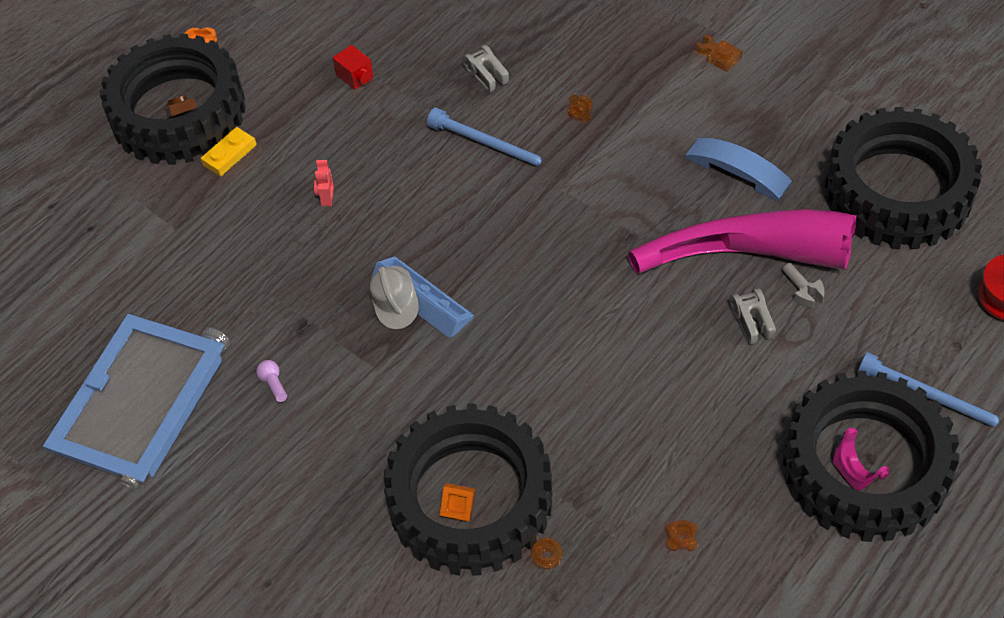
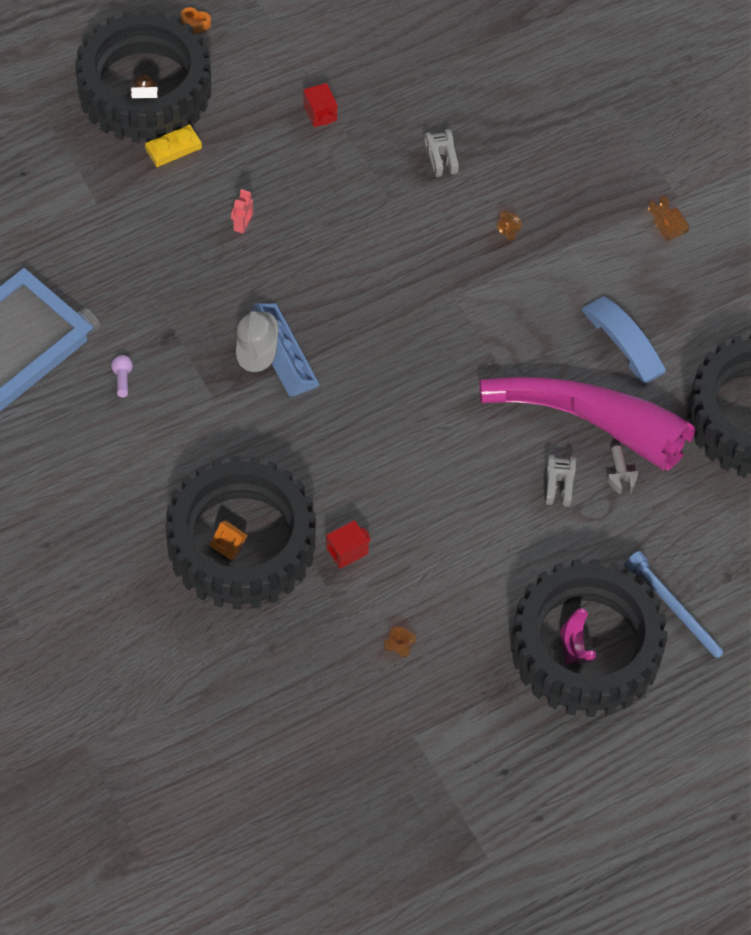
camera: 15 degrees right, 5 degrees up
medium blue piece [427,107,542,166] -> none
clear orange plate [531,538,563,569] -> none
none -> red brick [326,520,371,569]

